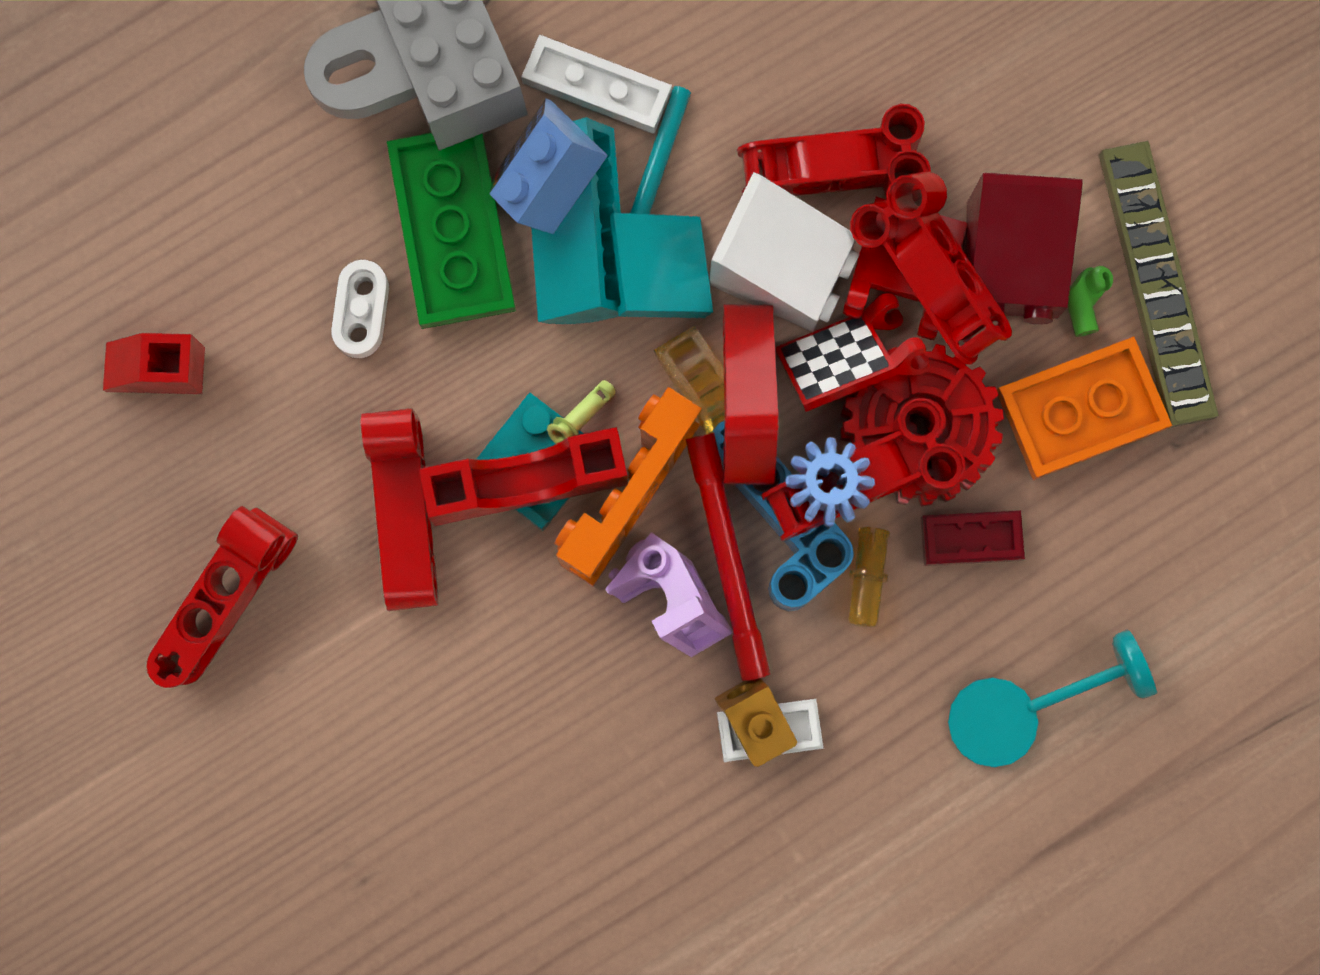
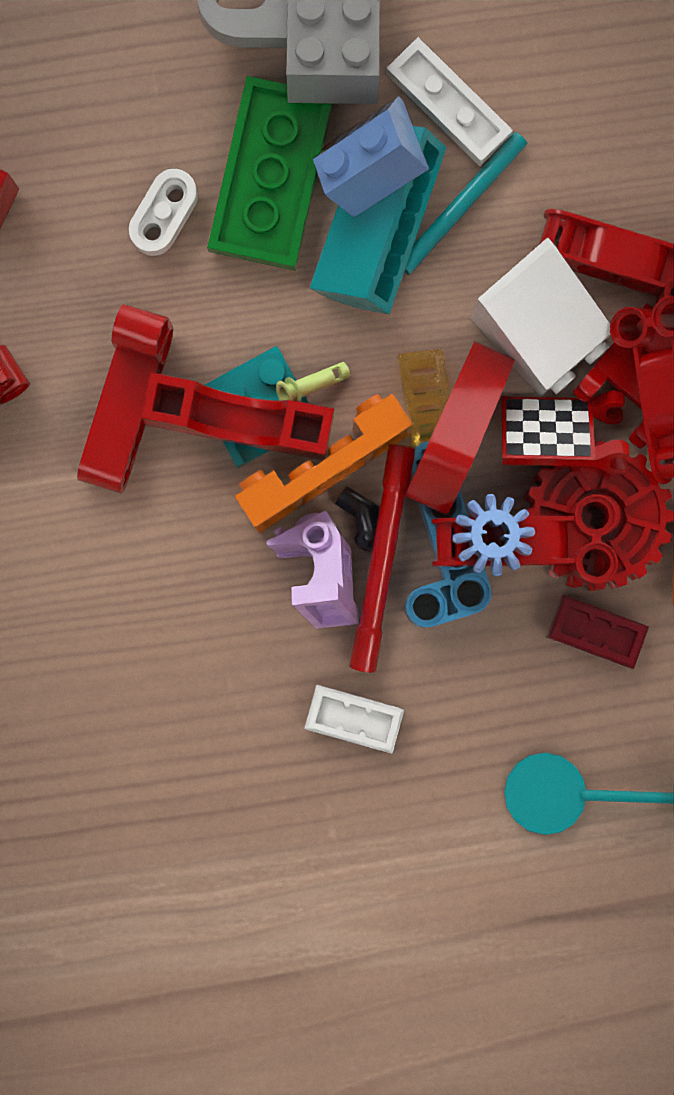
camera: 25 degrees right, 5 degrees up
teal piece [610,213,713,318] -> none
pearl gold bracket [715,678,797,767] -> none
clear yellow axle [848,527,890,627] -> none
none -> black arm [335,486,380,551]

